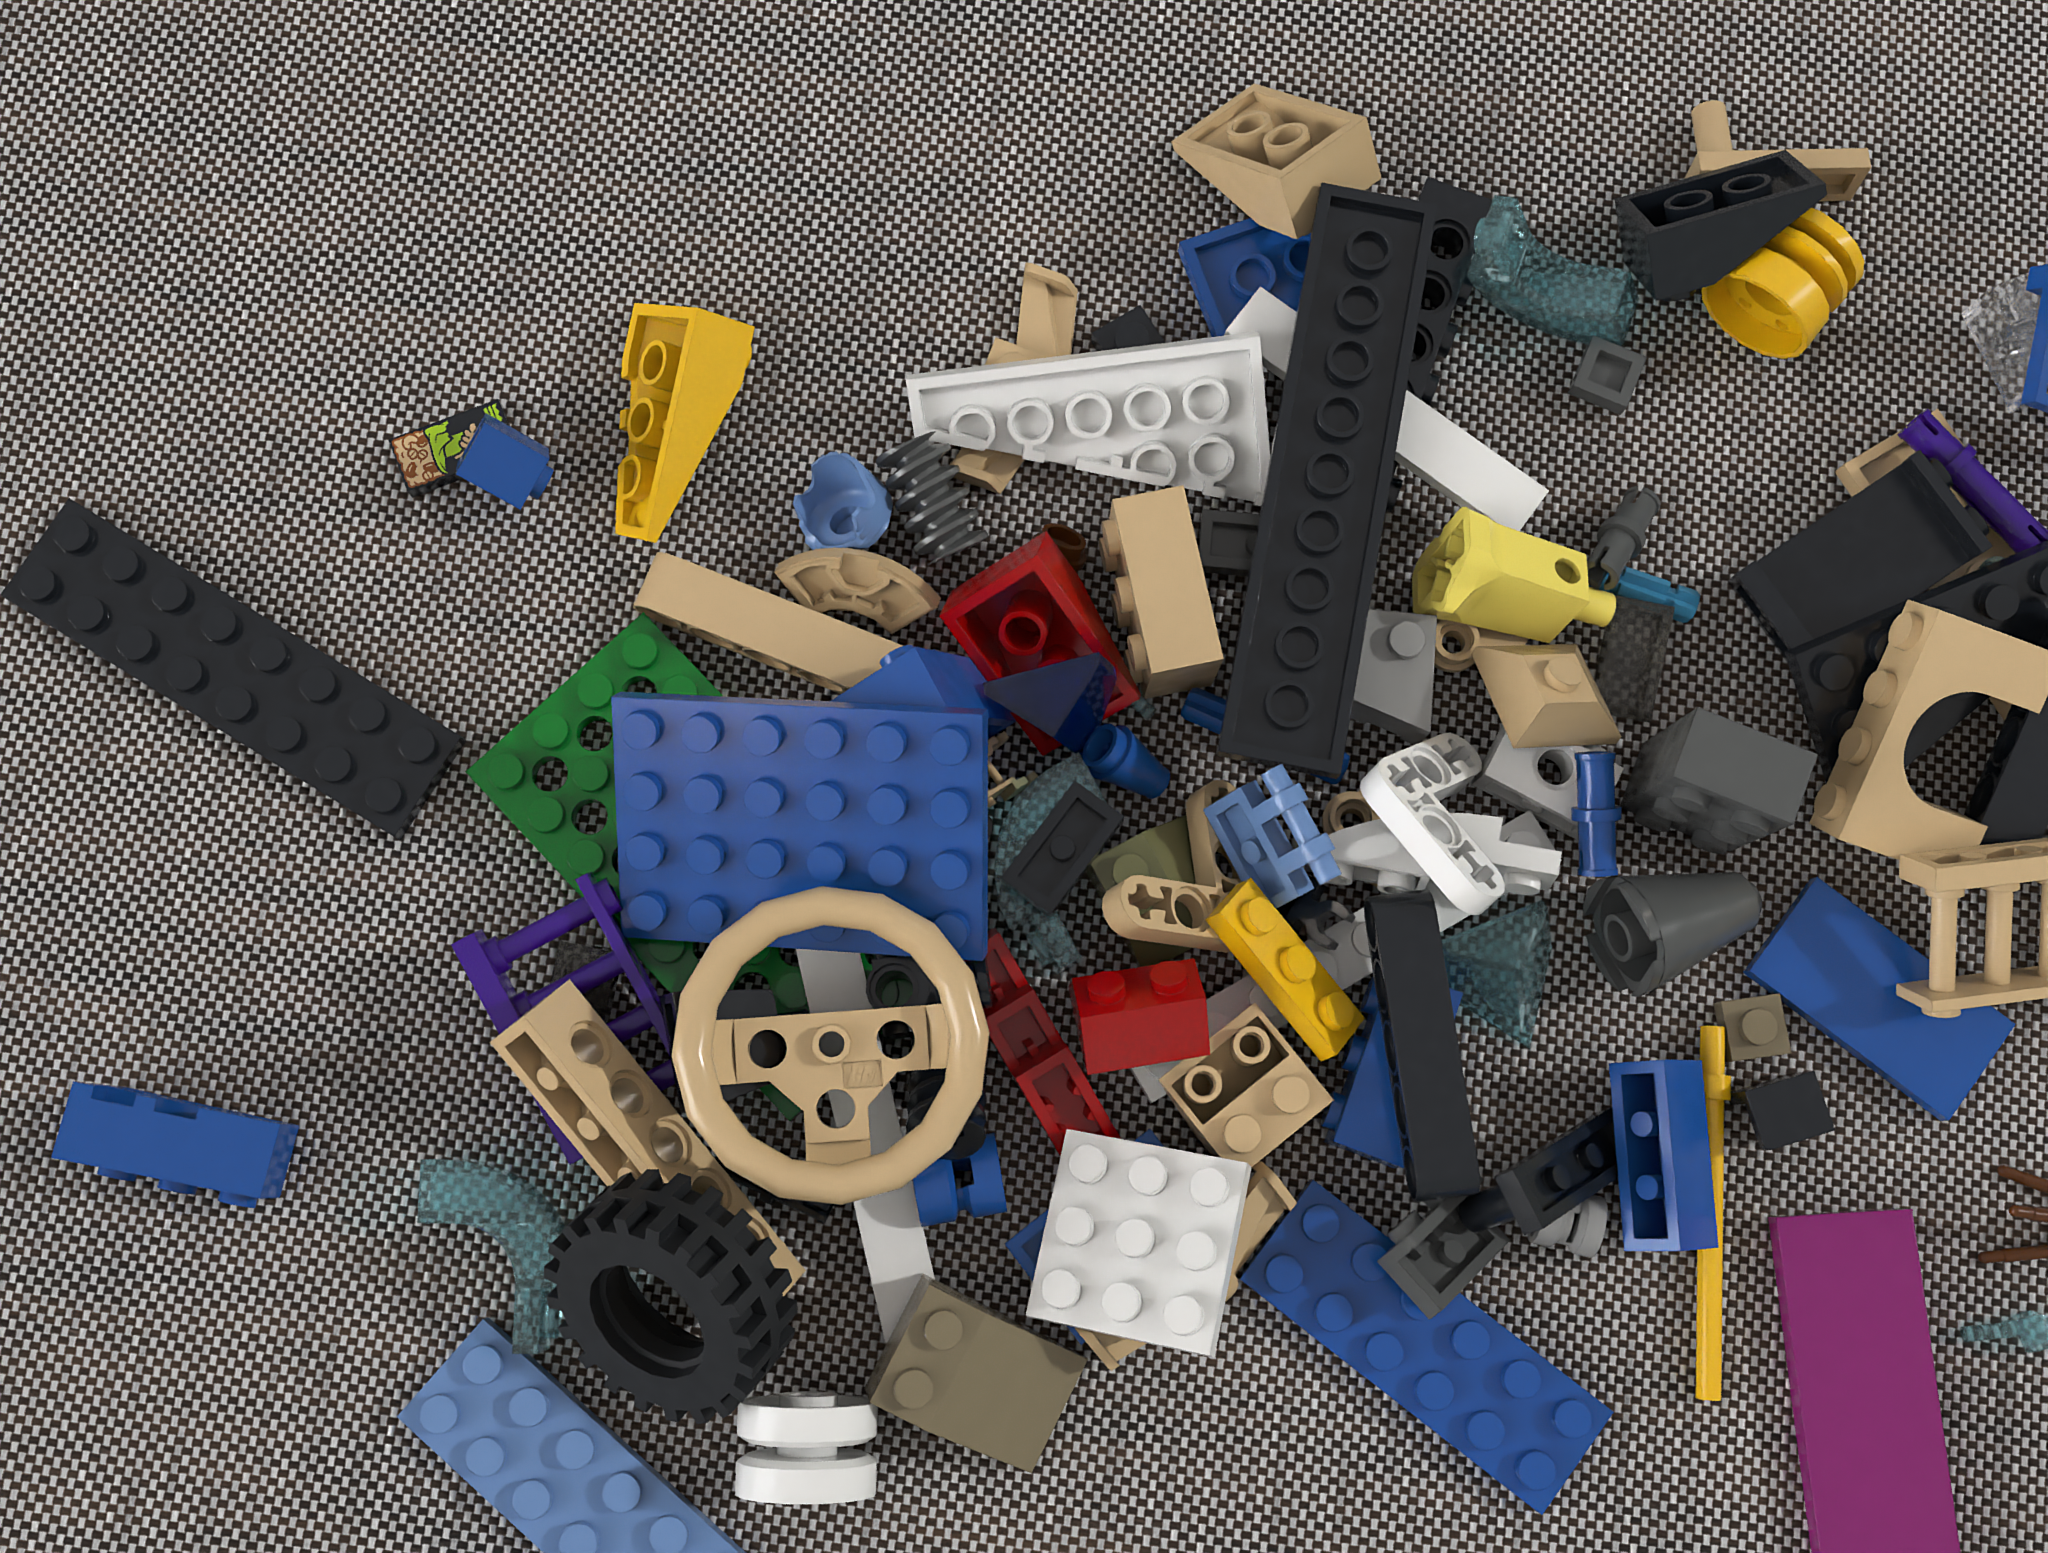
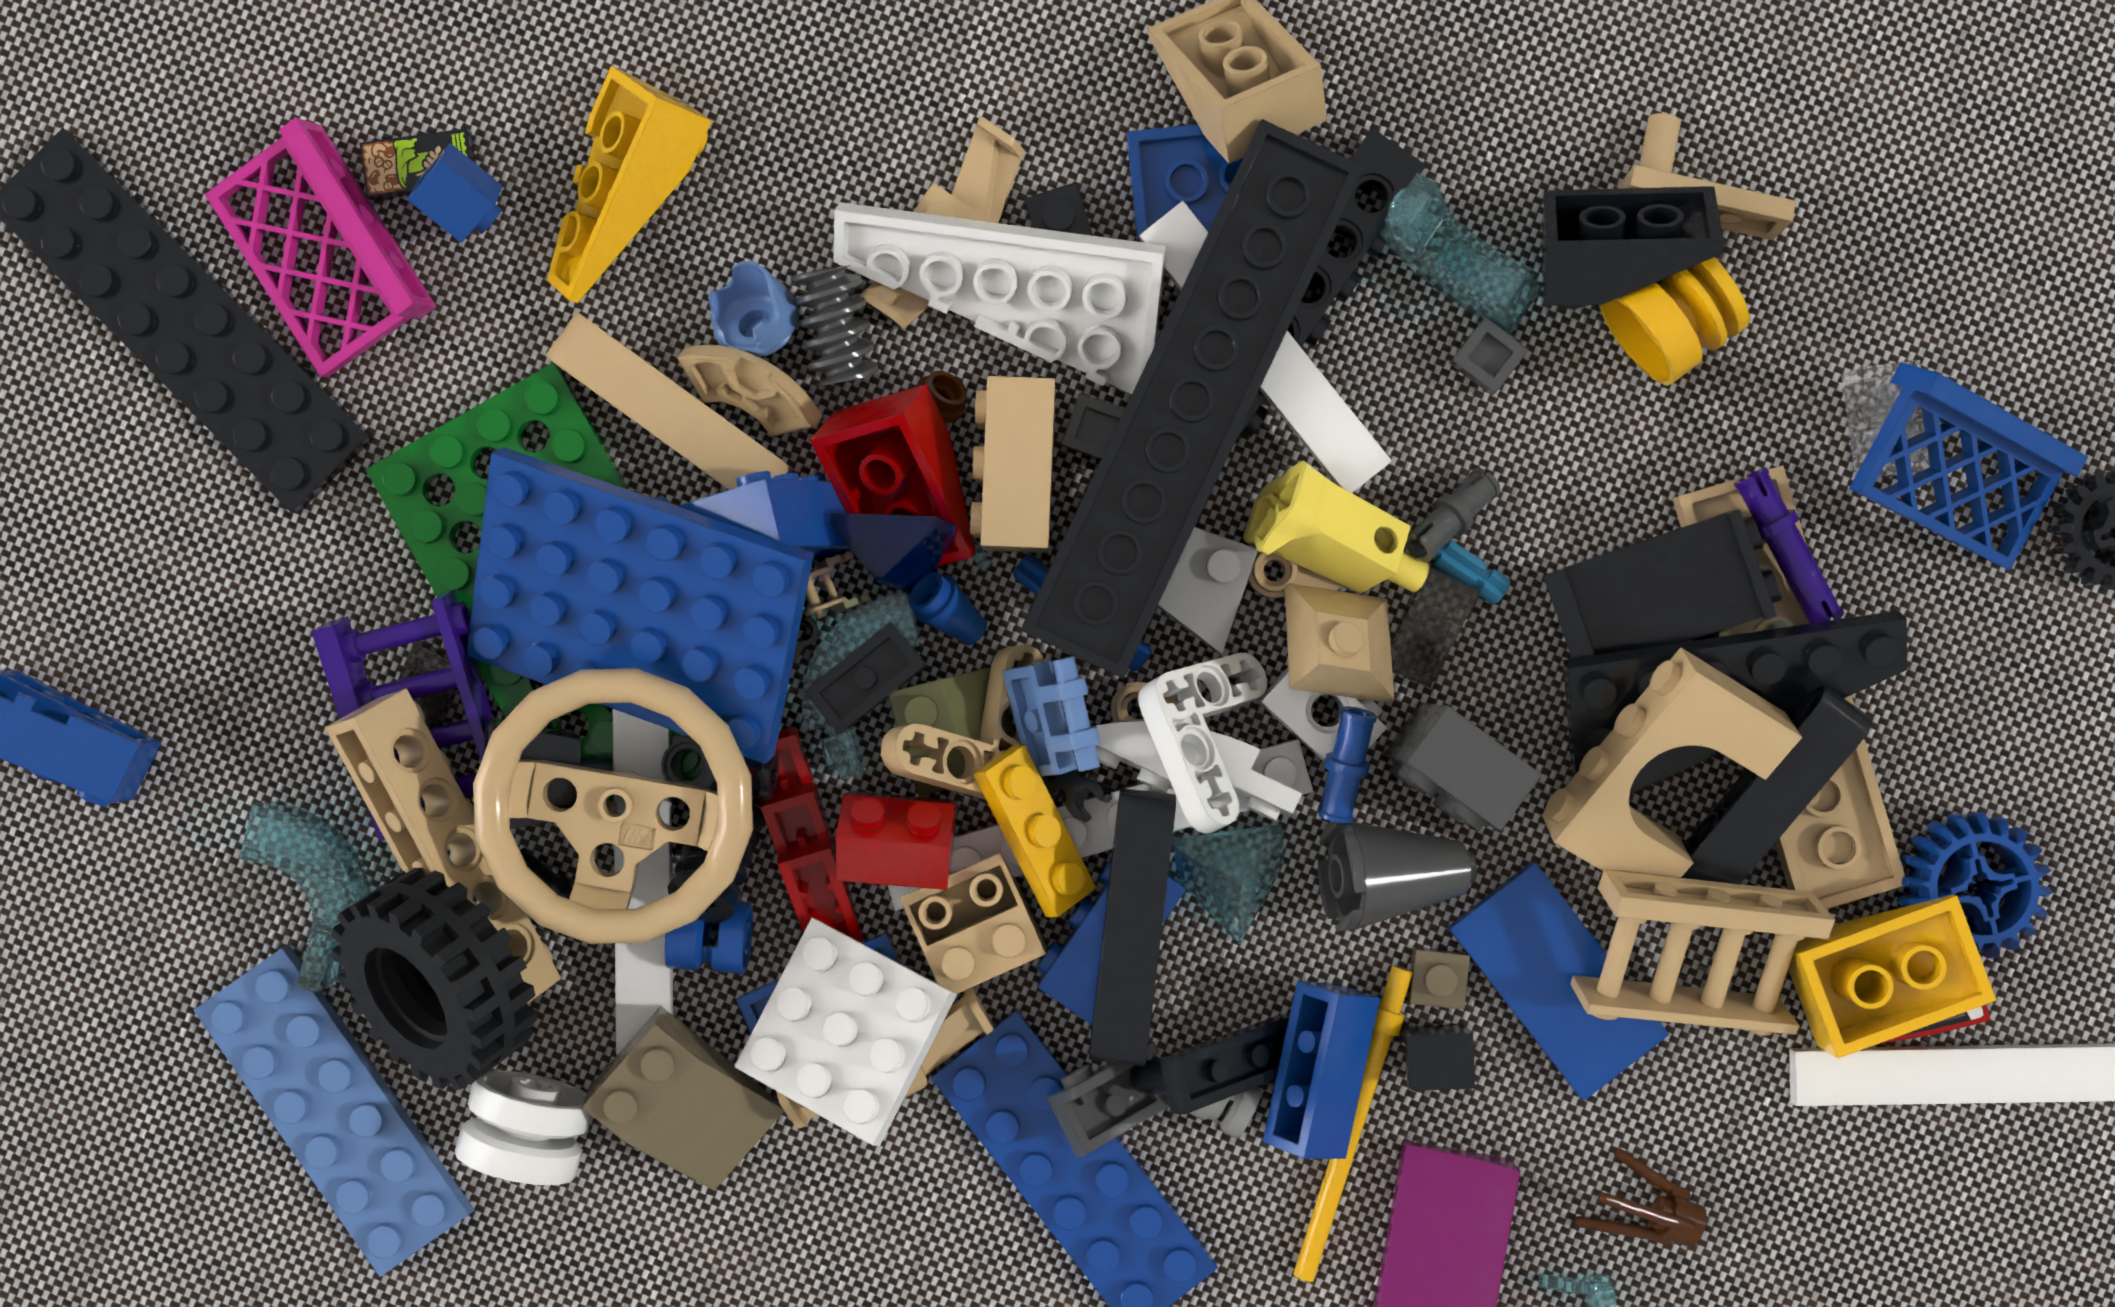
camera: 20 degrees right, 10 degrees up
none -> dark pink fence [204,117,437,378]

